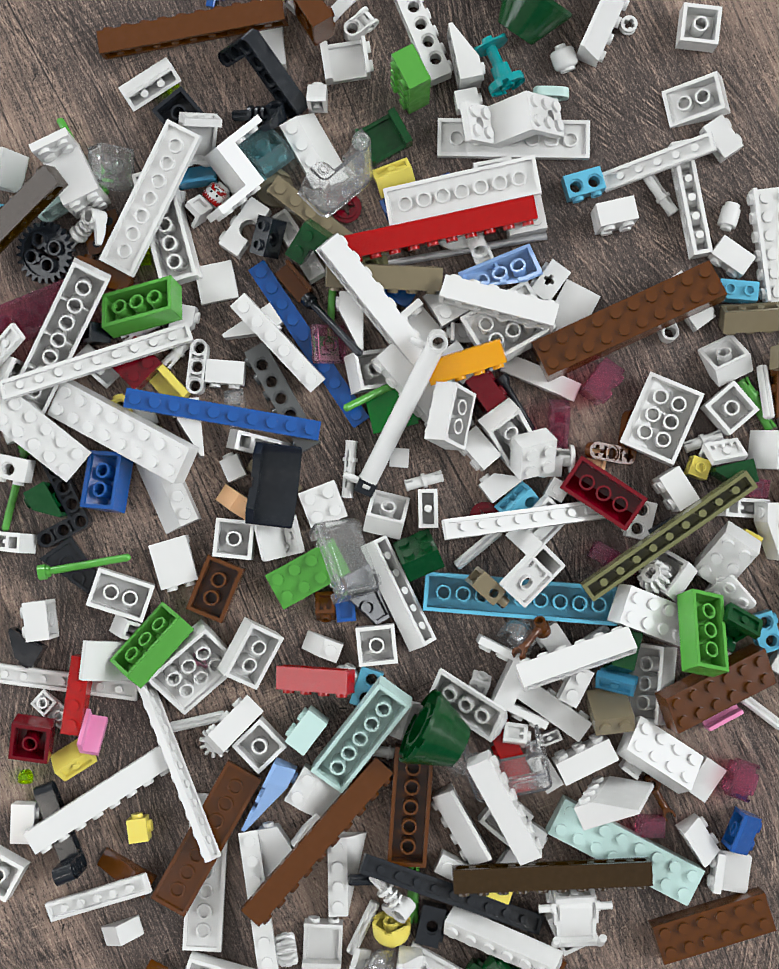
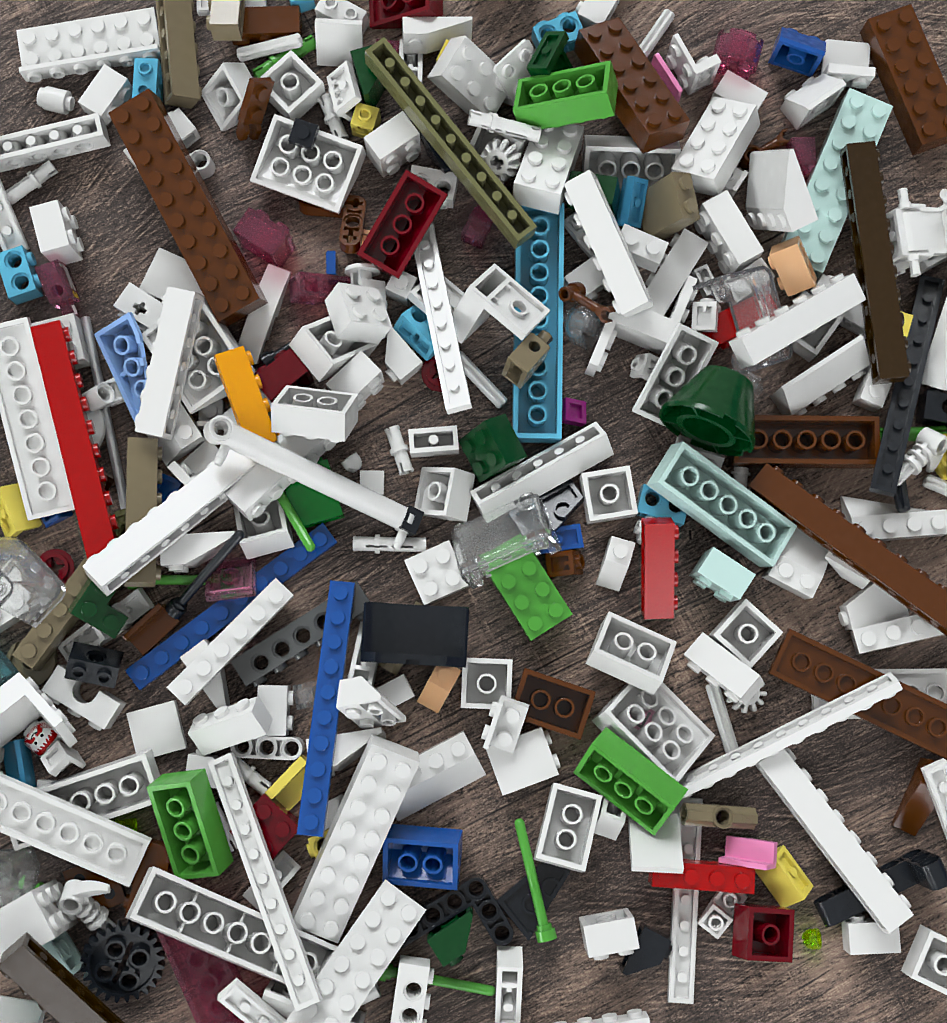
camera: 105 degrees left, 5 degrees down
black slope [79,322,112,345] -> none
light yellow brick [126,812,153,844] -> none
light blue wedge [241,757,299,832] -> none
white bracket [254,515,305,562] -> none
none -> clear pink torso [35,259,81,316]
none -> white brick [188,696,273,756]
none -> reddish brown hinge [236,77,274,141]
none -> black plate [288,118,319,150]
none -> blue tile [326,251,338,281]
none -> white slope [336,676,406,730]
none -> white hinge [341,452,362,473]
none -> white pin [467,109,541,143]
none -> white bracket [481,695,529,753]
none -> magenta plate [562,397,586,427]
none -> white bracket [666,33,721,95]
none -> dark tan piece [679,802,758,830]
none -> light nougat brick [768,236,817,297]

